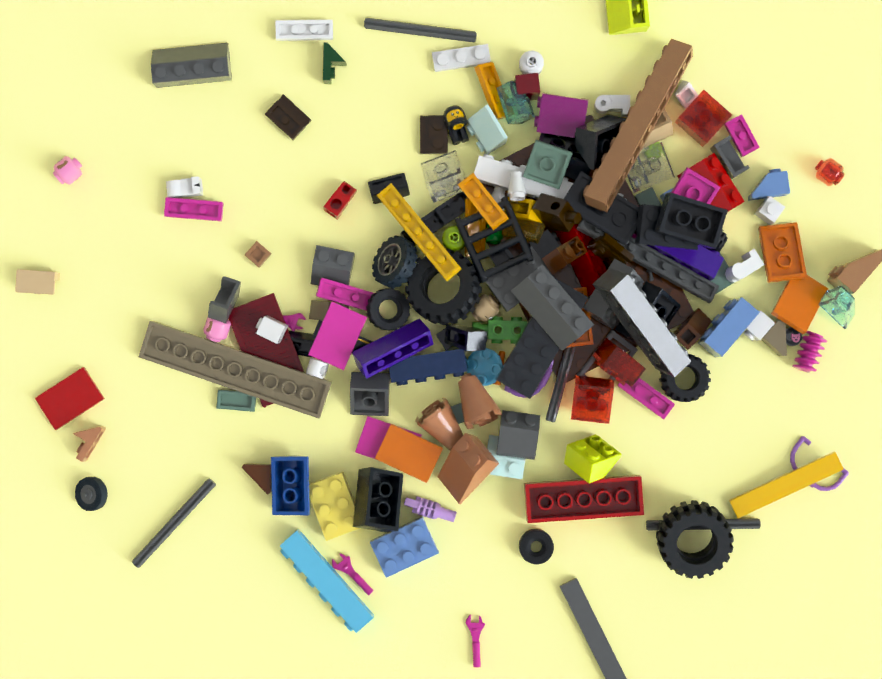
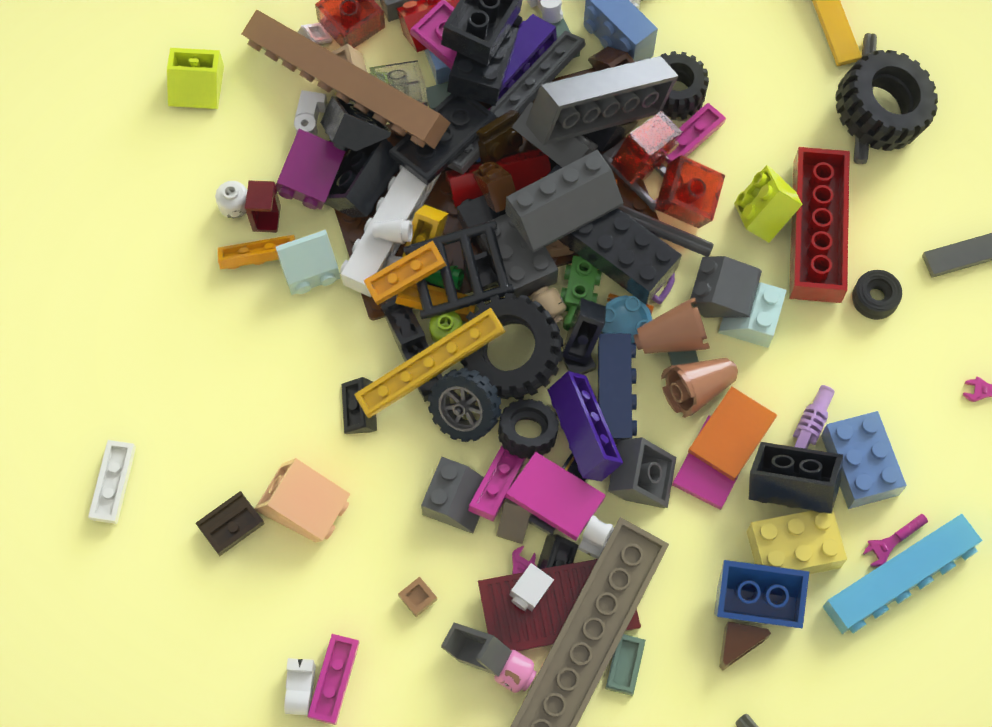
camera: 80 degrees left, 20 degrees down
dark grey slope [151,42,232,88] -> none
dark green slope [323,42,347,84] -> none
red leg [323,181,357,220] -> none
dark grey axle [364,18,477,43] -> none
dark brown plate [420,115,448,155] -> none
clear slope [421,150,466,203] -> none
white plate [432,44,491,72] -> none
nougat slope [437,433,499,505] -> none
black piece [443,105,469,145] -> none
clear light blue slope [497,80,535,124] -> none
clear yellow tile [502,219,545,243] -> none
sand green tile [523,139,573,189] -> none
dark brown torso [532,193,581,232] -> none
none -> light nougat slope [254,458,350,543]

